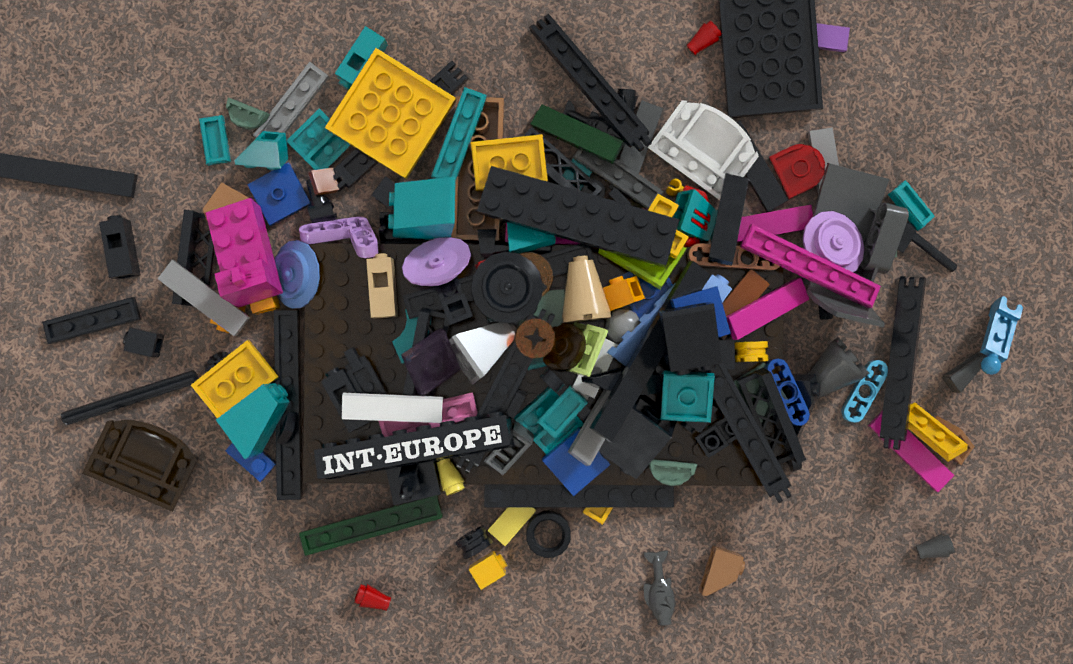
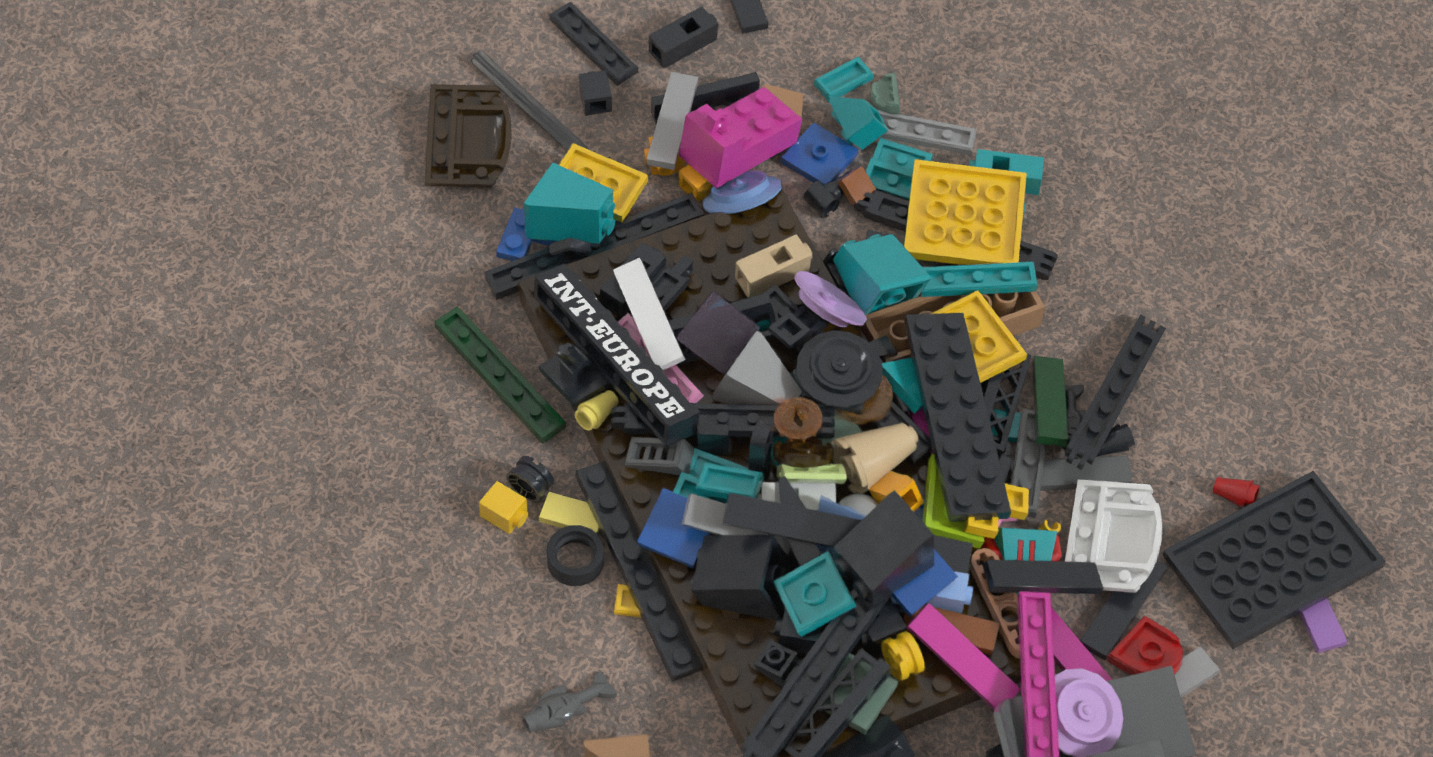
camera: 65 degrees right, 30 degrees down
lavender beam [299,217,378,258] -> none
red cone [354,584,391,611] -> none
sand green tile [649,459,697,486] -> none
blue beam [764,359,810,426] -> none

